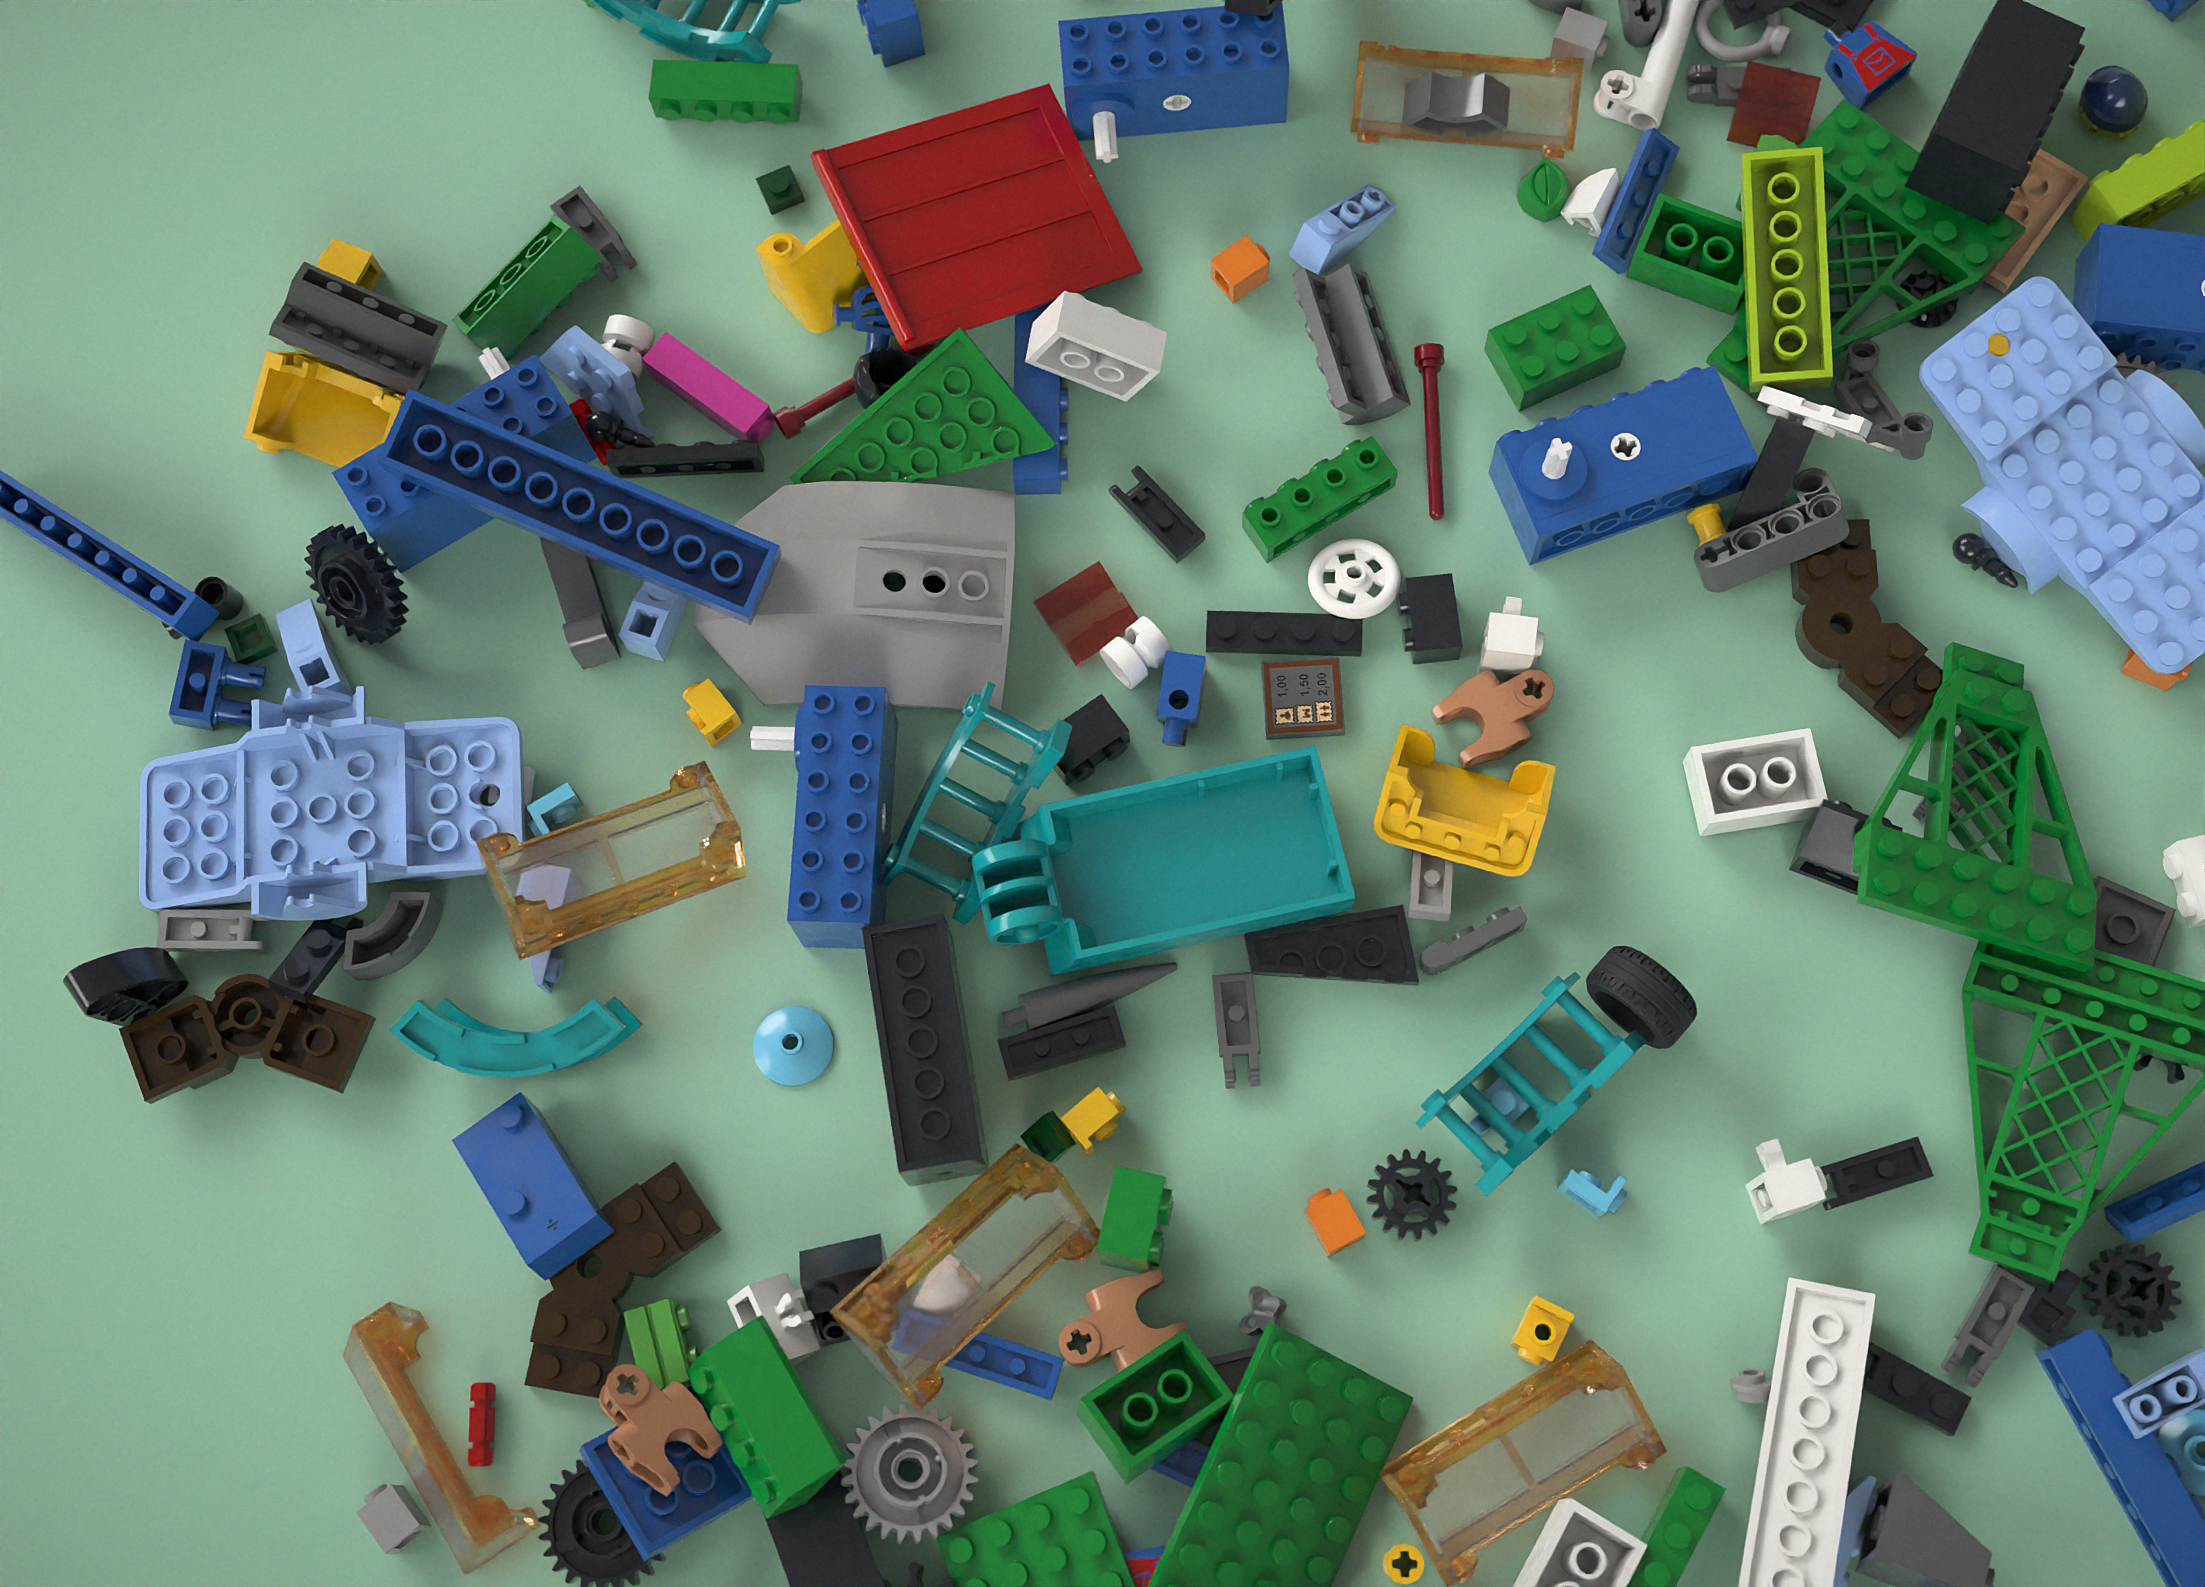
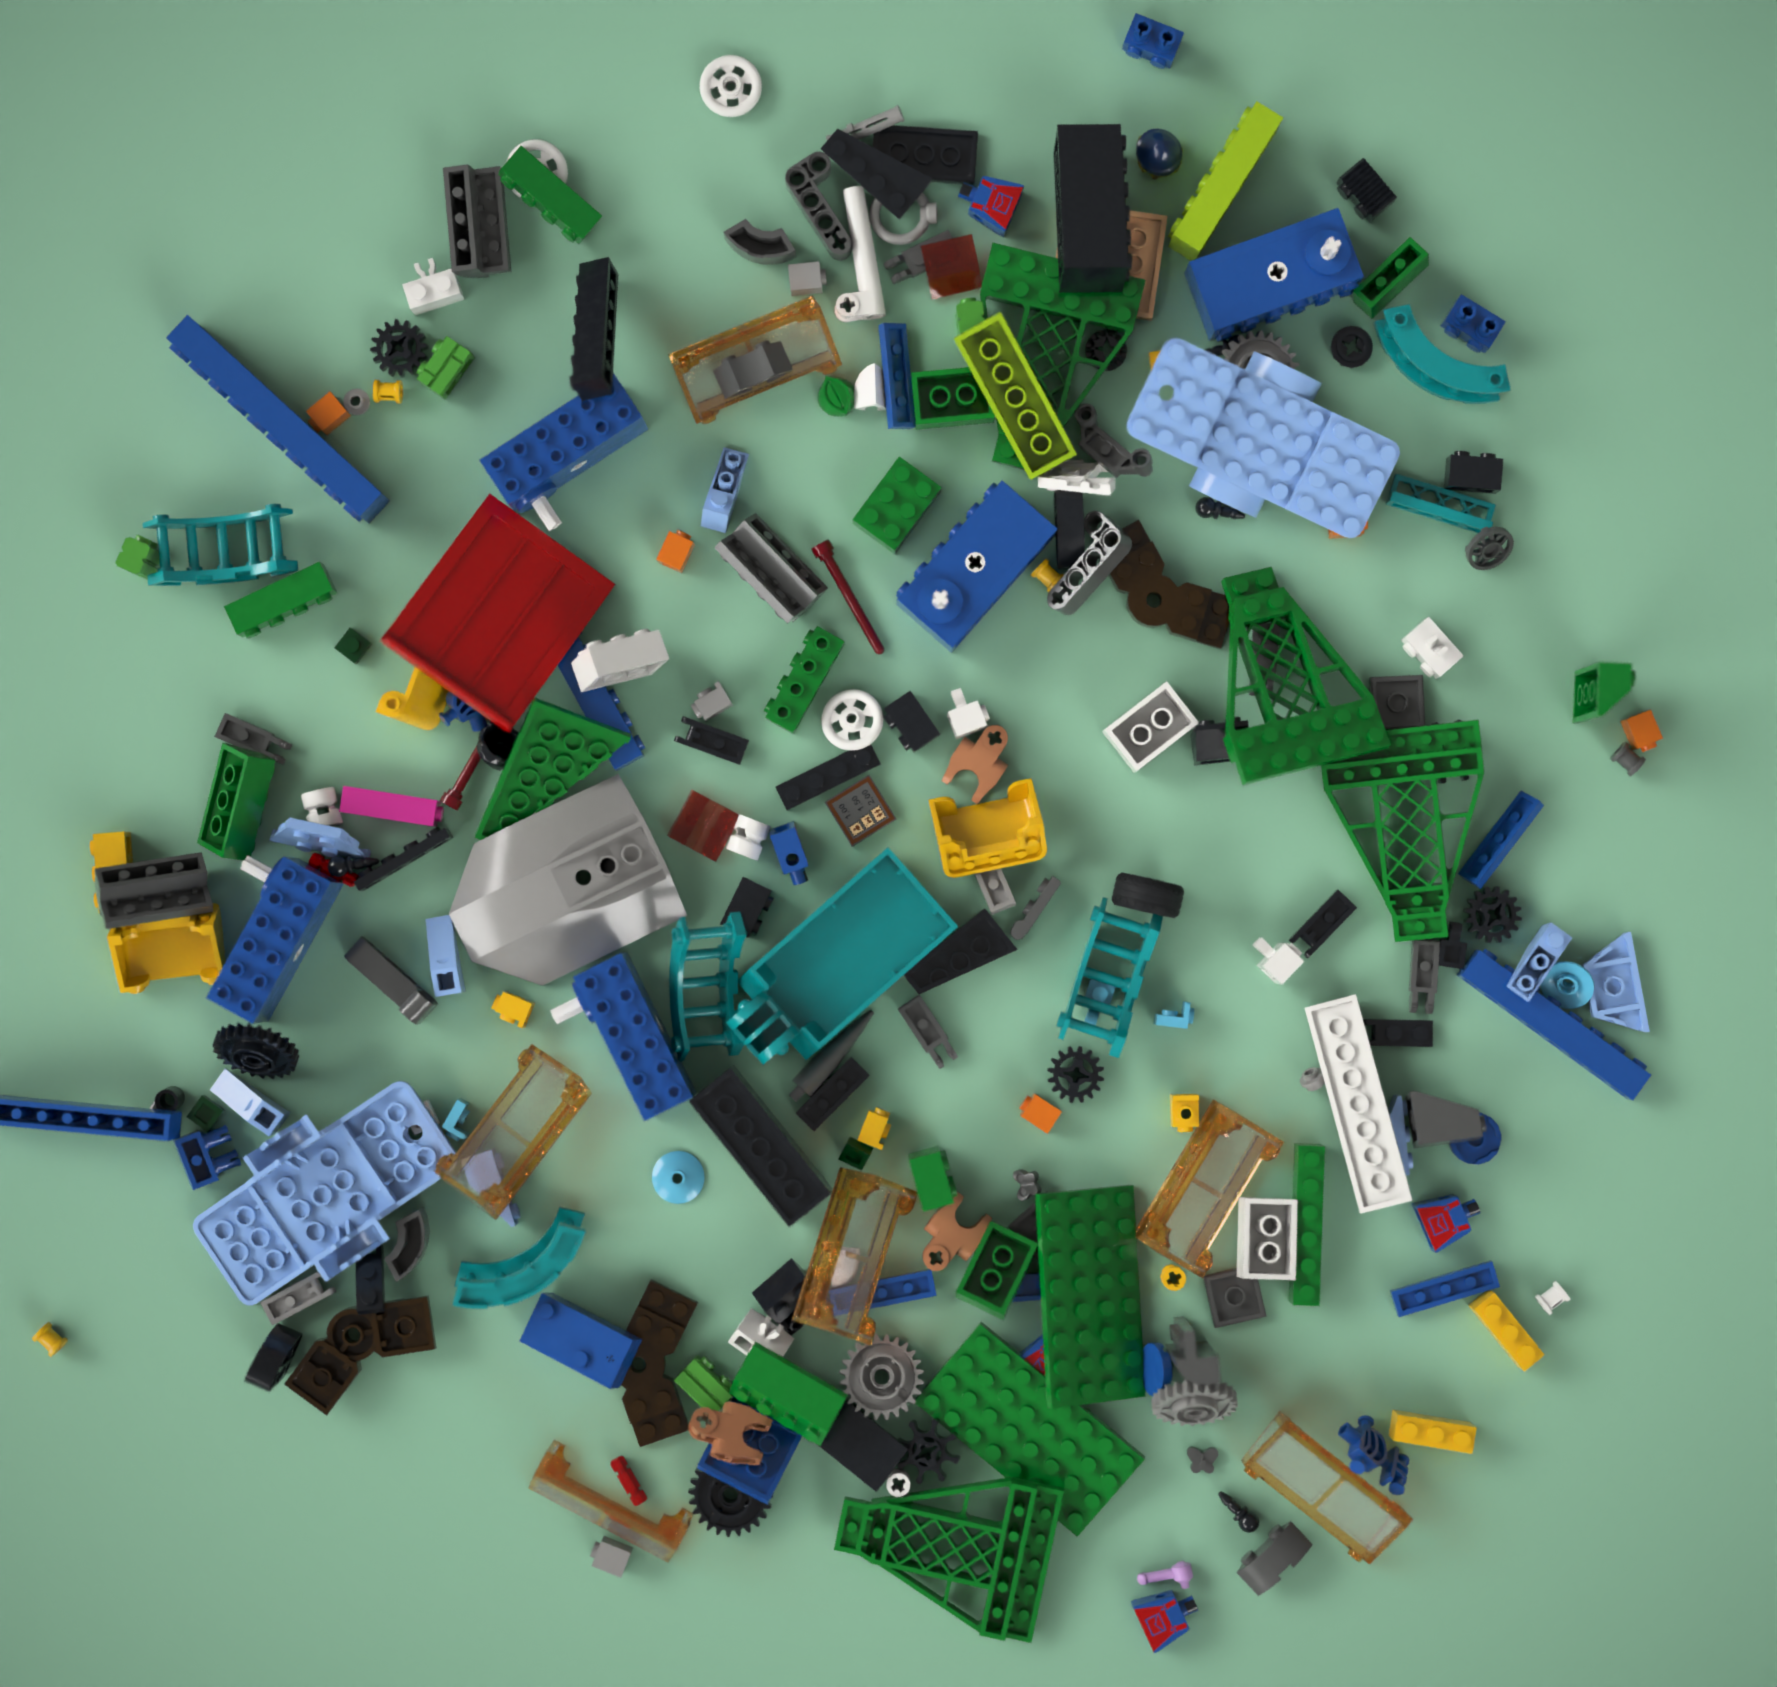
camera: 35 degrees left, 15 degrees up
blue brick [376,389,782,625] -> none
none -> light grey brick [690,681,733,721]

